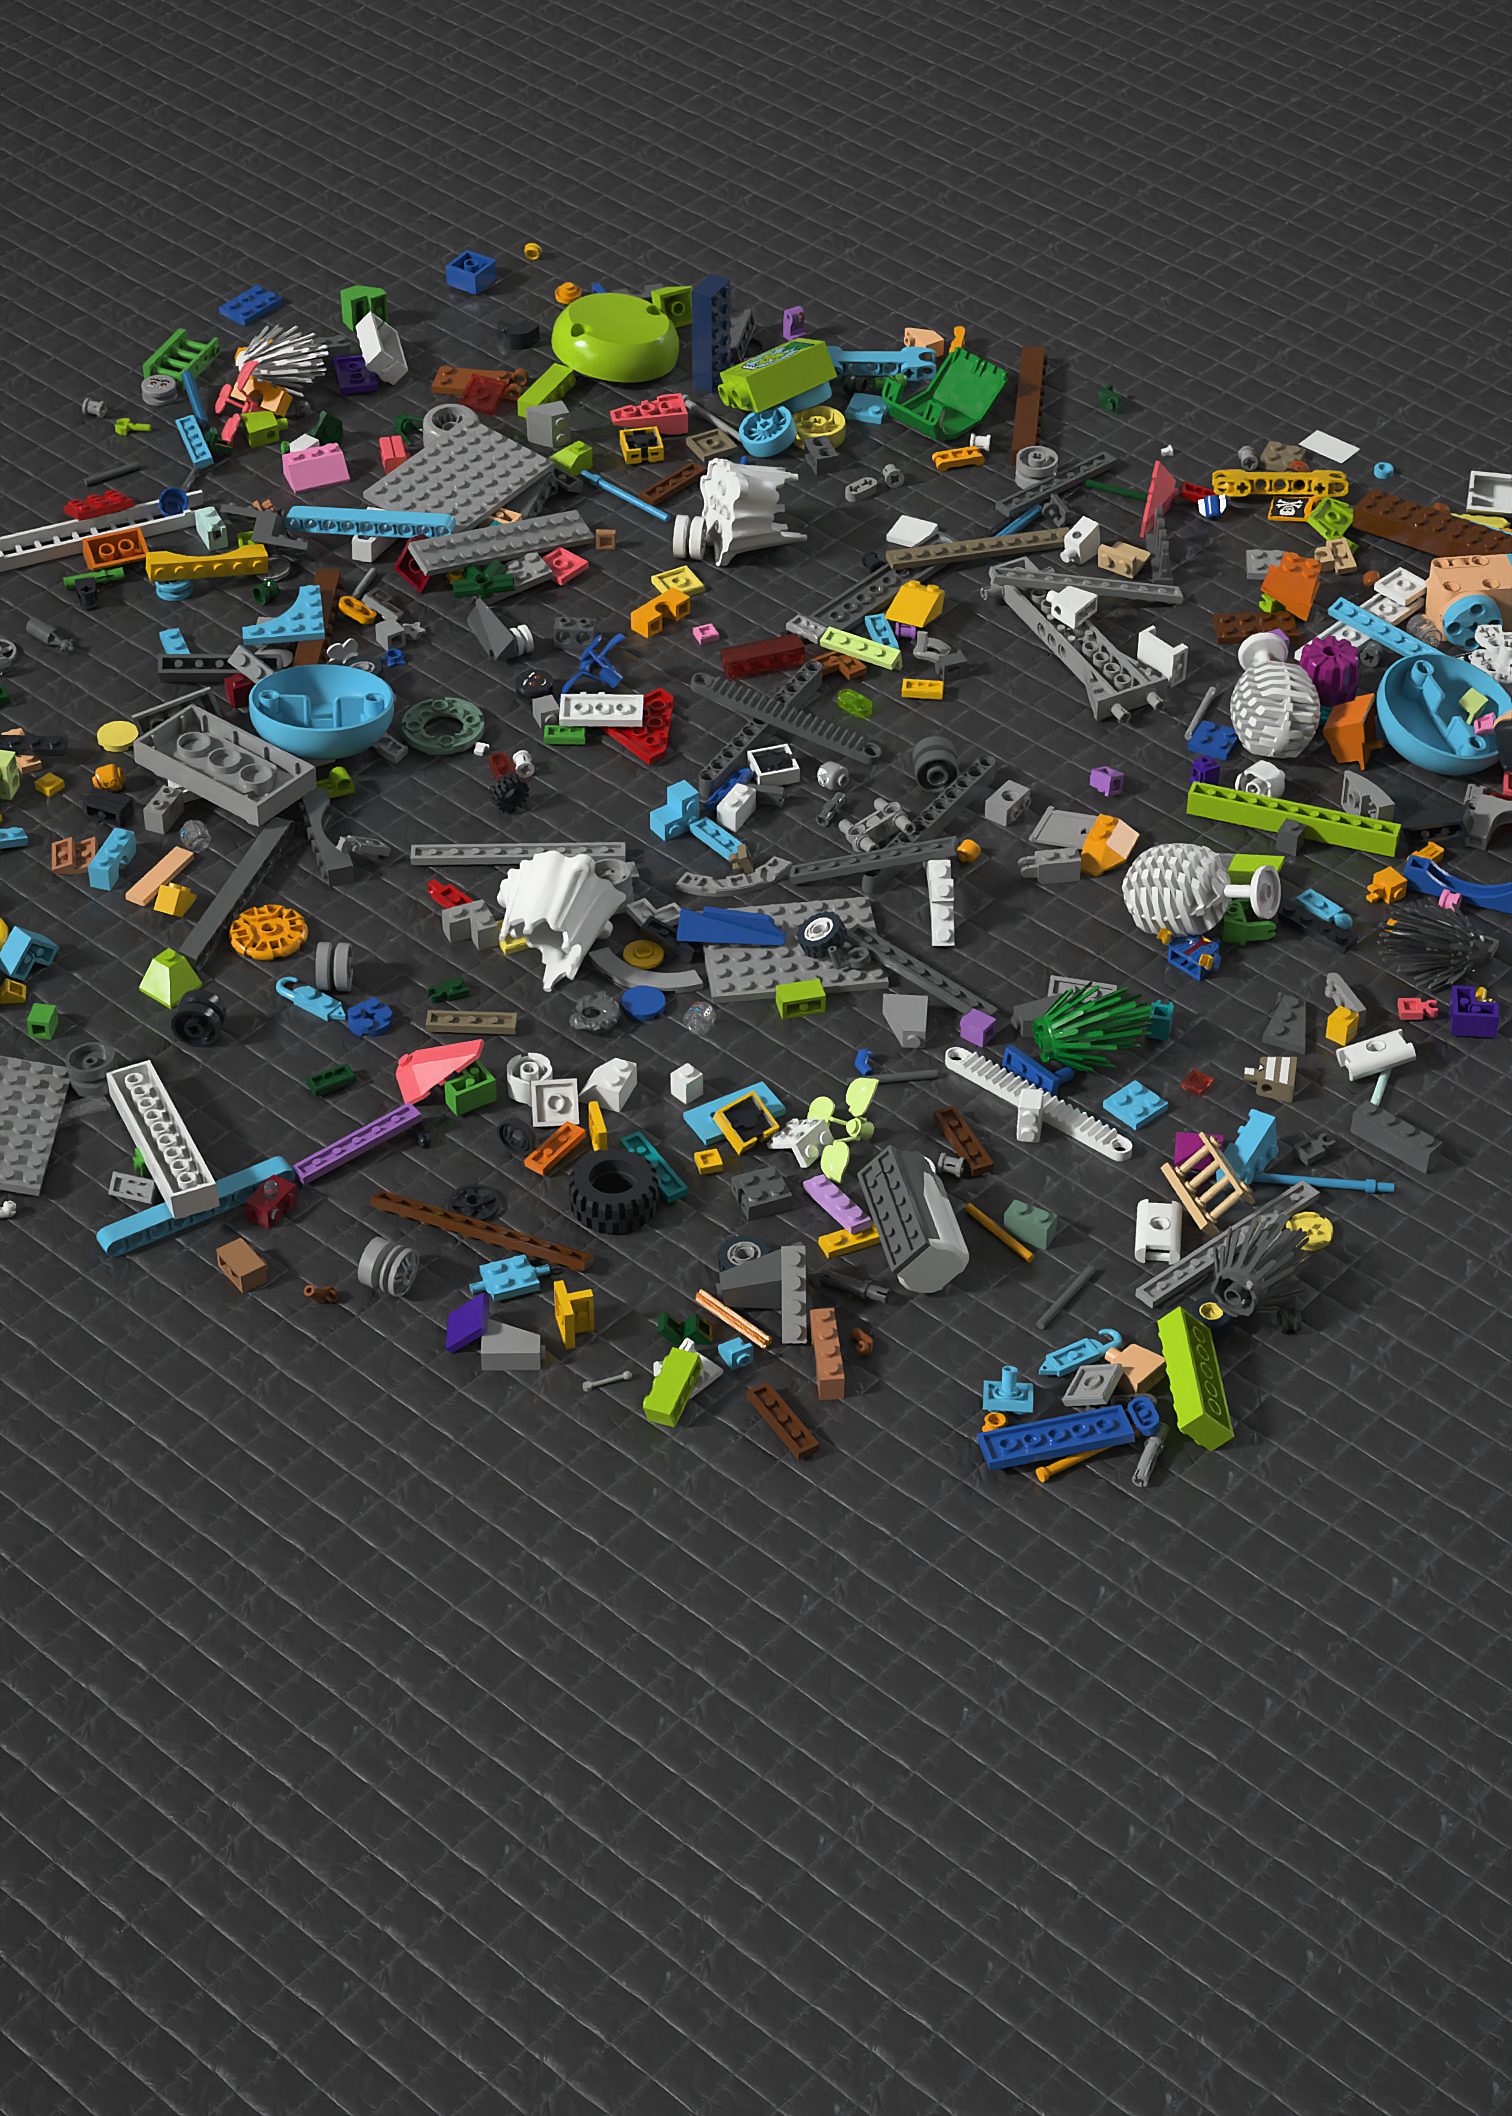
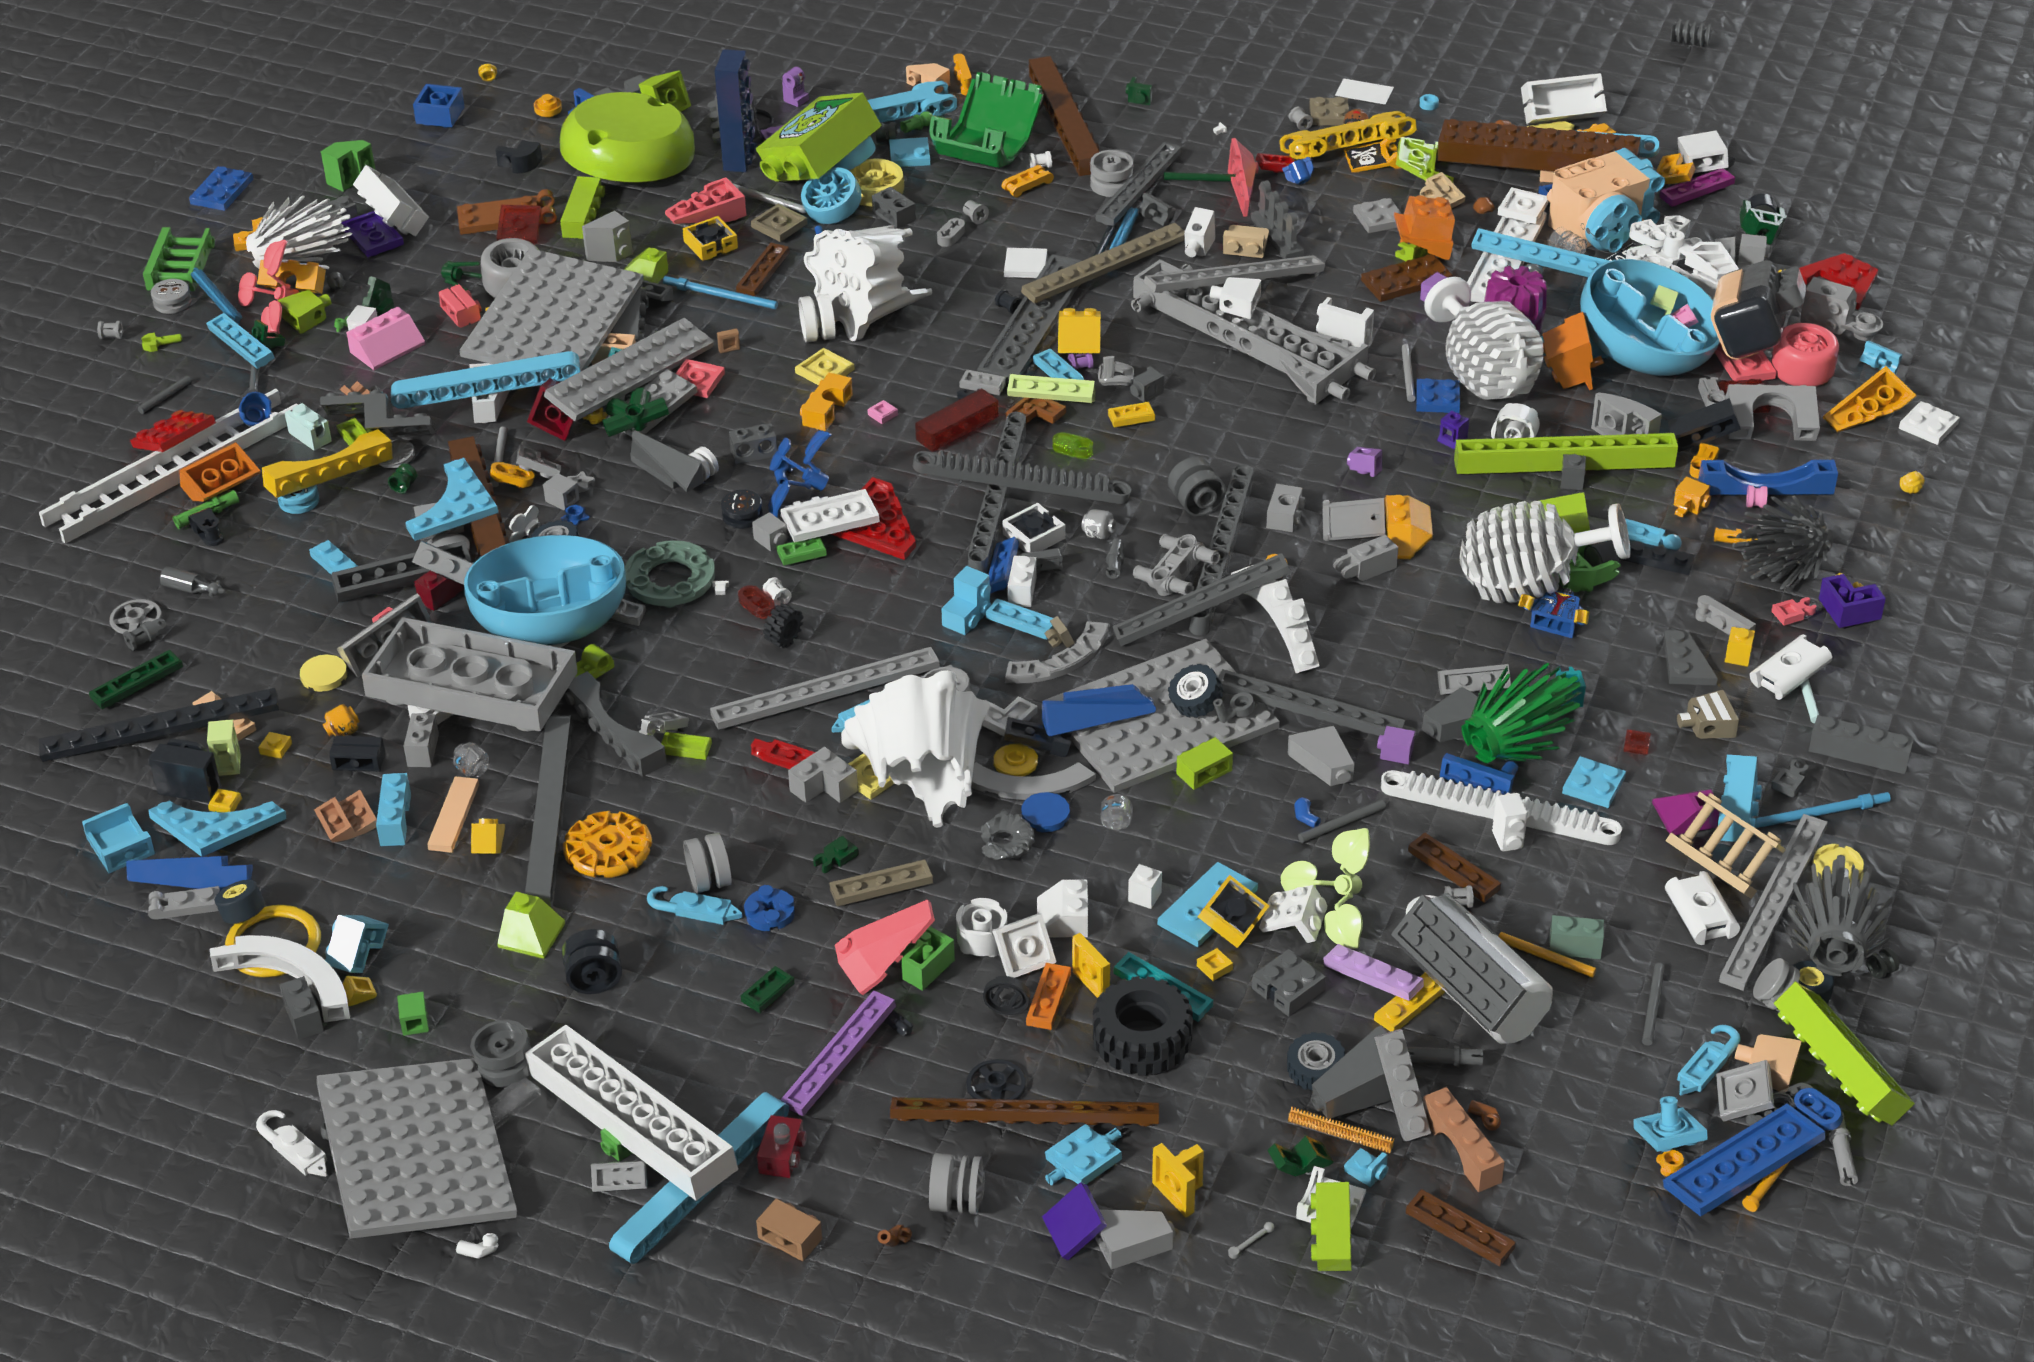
camera: 20 degrees left, 0 degrees up
none -> lime tile [661,732,712,760]
none -> light grey head [1753,958,1800,1009]

